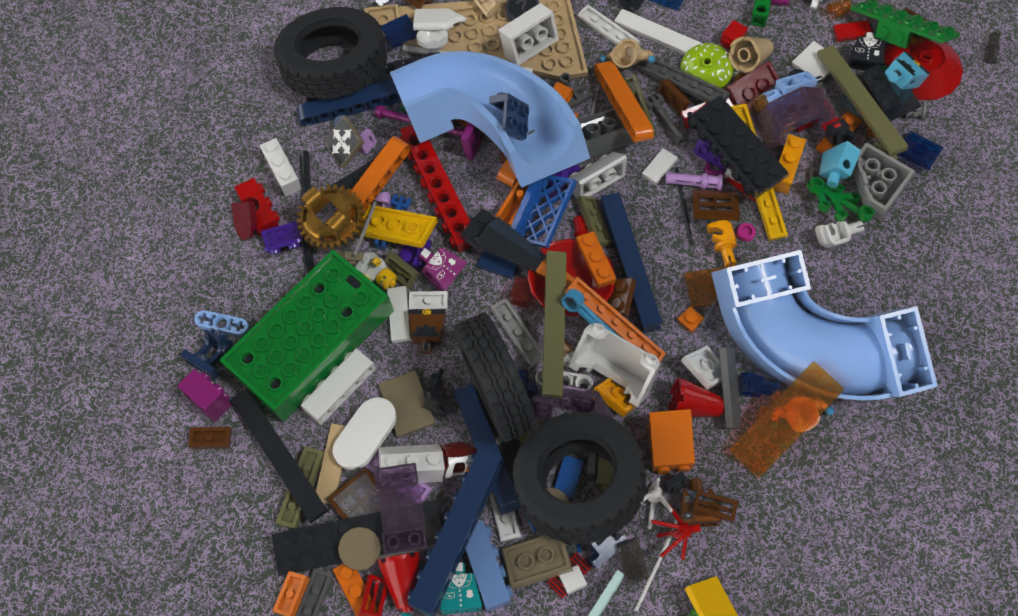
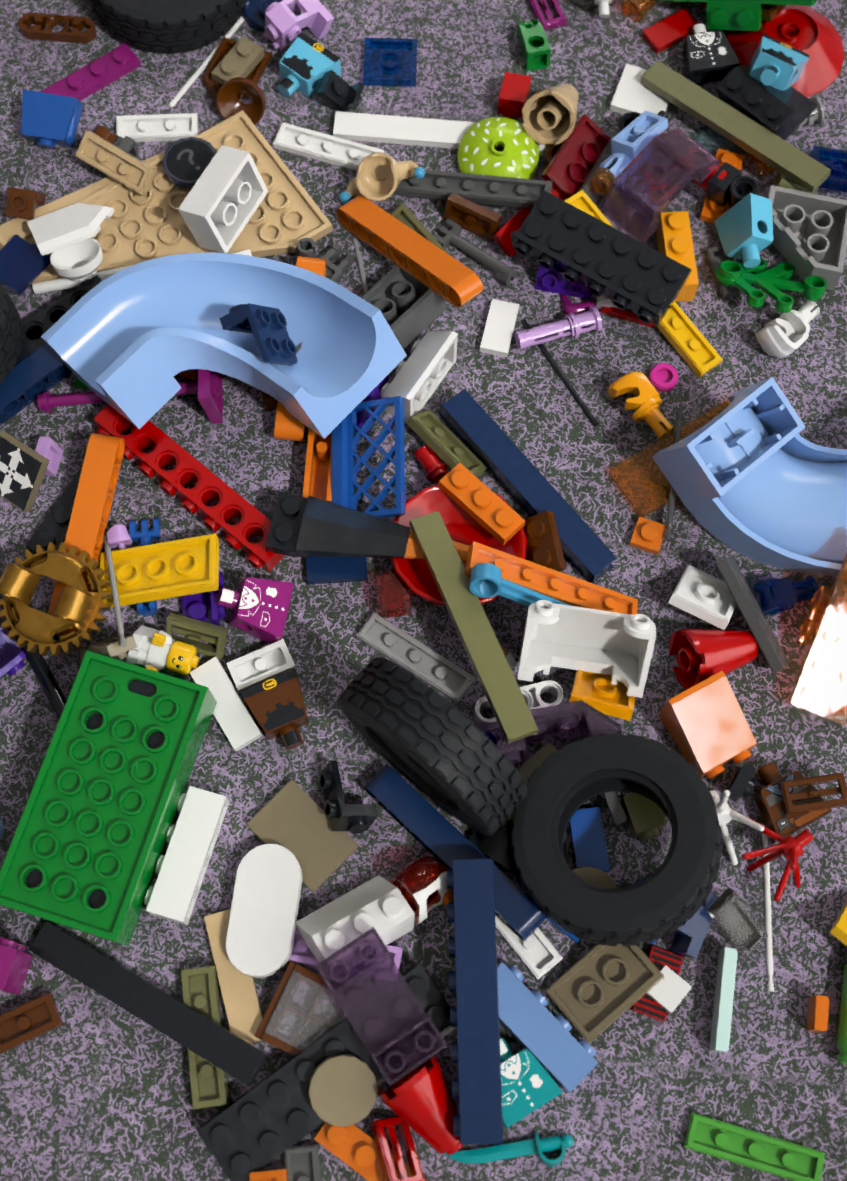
camera: 30 degrees left, 5 degrees up
reddish brown piece [692,190,740,221] -> none

